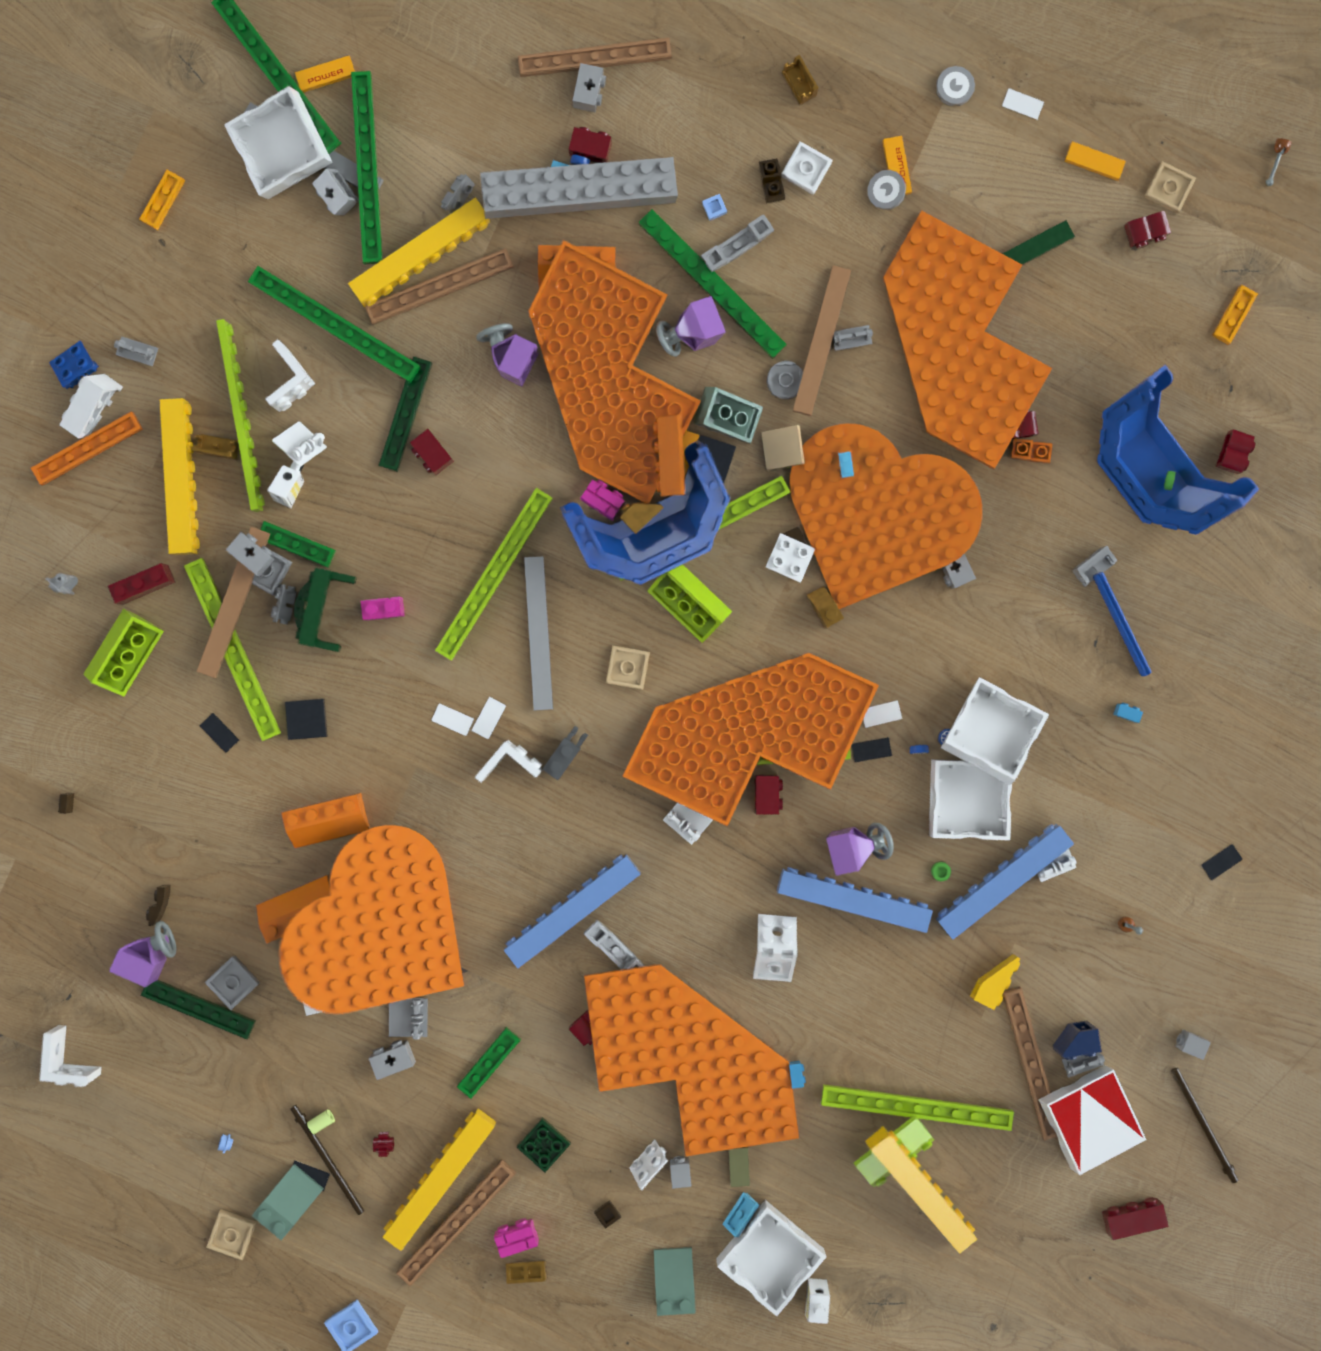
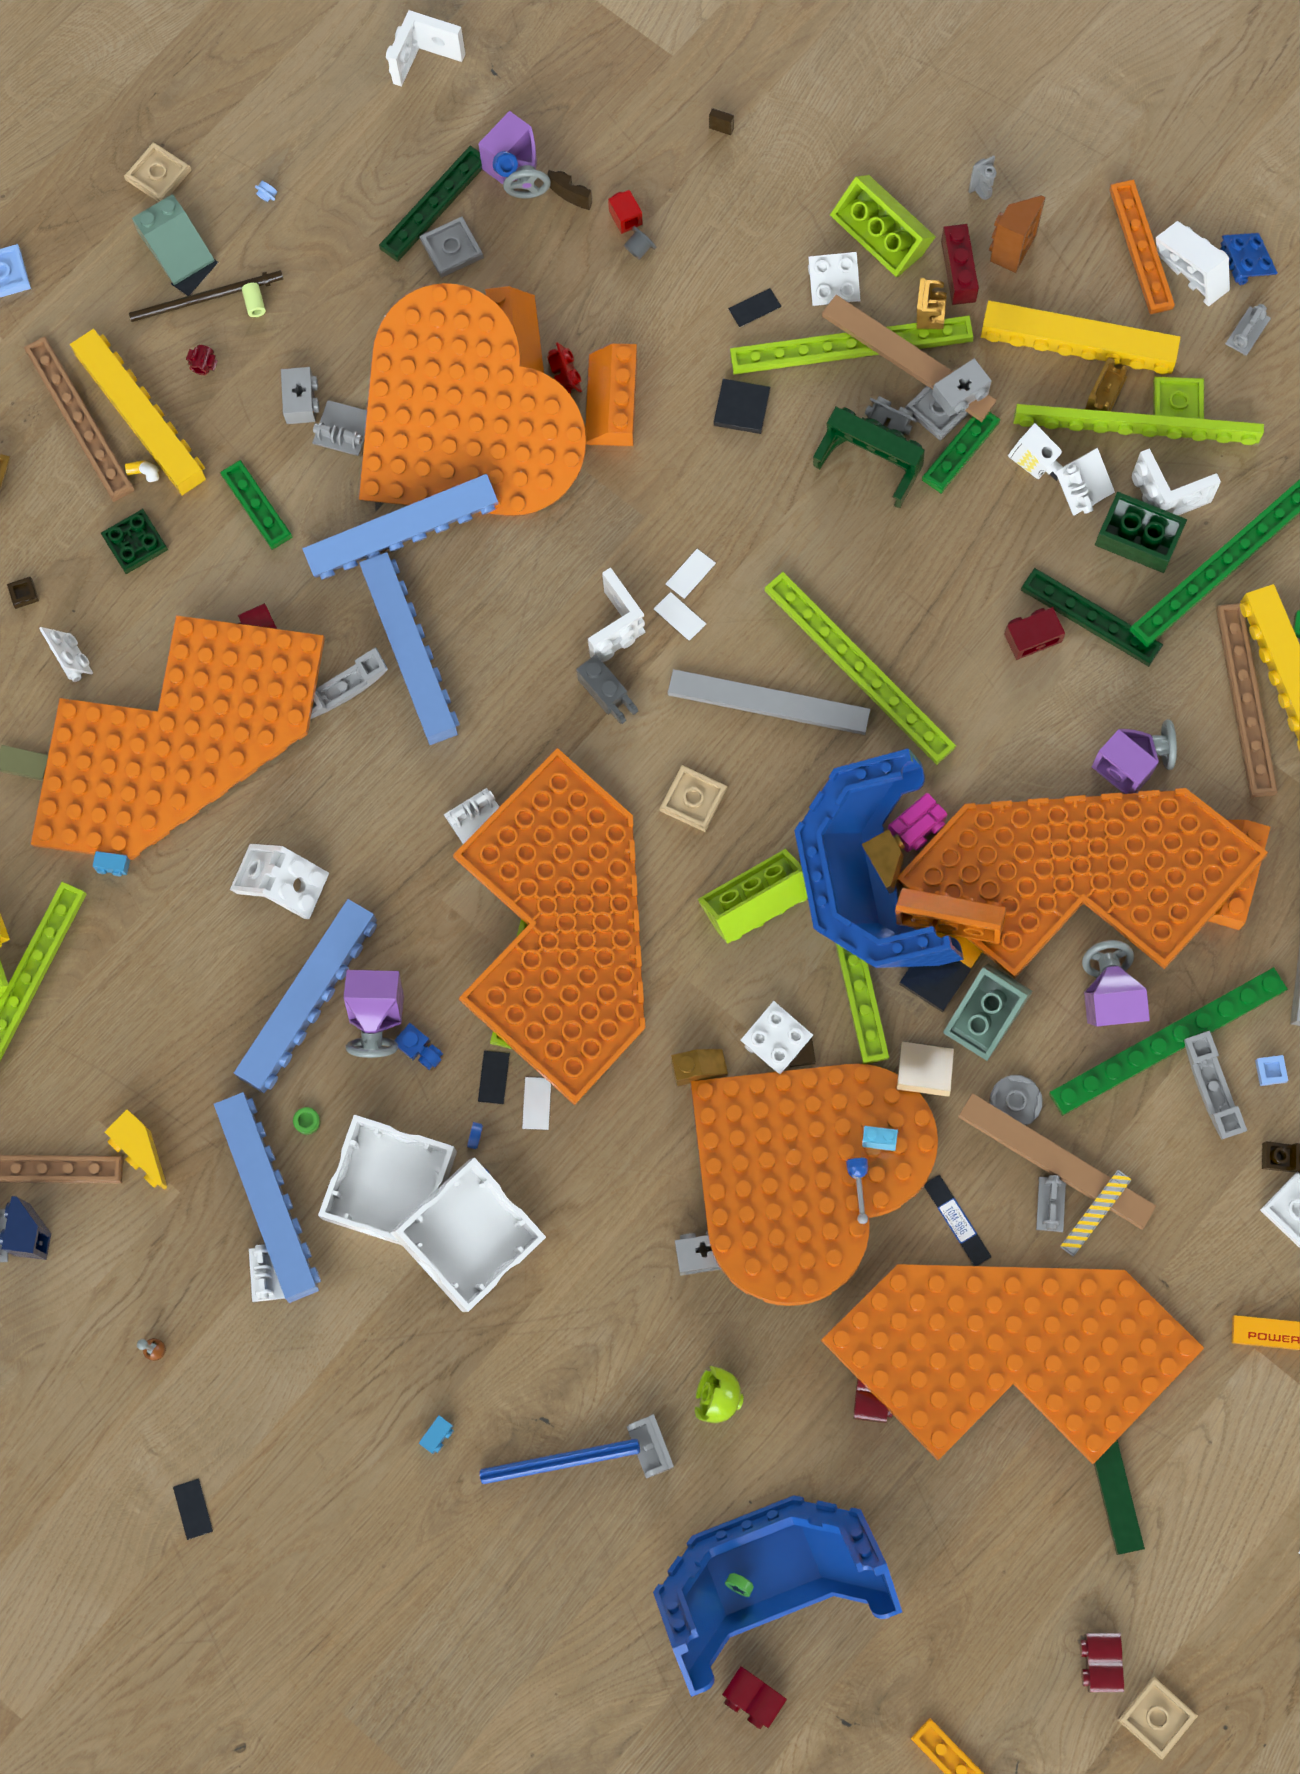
camera: 105 degrees right, 15 degrees down
dark pink brick [361,597,405,621] -> none
dark pink brick [494,1218,539,1258] -> none
light grey brick [670,1156,692,1189] -> none
dark red brick [755,775,783,815] -> none
light grey tile [868,170,906,210] -> none
orange slope [1011,439,1053,464] -> none
light orange tile [1064,141,1126,181] -> none
none -> white arm [125,460,159,482]
none -> medium blue brick [302,474,499,580]
none -> blue plate [394,1023,443,1070]
none -> blue tile [493,151,518,177]
none -> red hinge [547,342,582,394]
none -> red brick [608,189,643,234]
none -> dark grey piece [624,226,657,260]
none -> lime cylinder [695,1366,744,1423]
none -> white hinge [808,252,860,306]
none -> hinge [846,1158,868,1224]
none -> pearl gold hinge [917,278,947,329]
none -> sticker [924,1175,991,1266]
none -> dark orange slope [989,195,1046,273]
none -> sticker [1060,1170,1131,1256]
none -> dark green slope [1095,491,1188,573]
none -> lime tile [1153,377,1204,419]

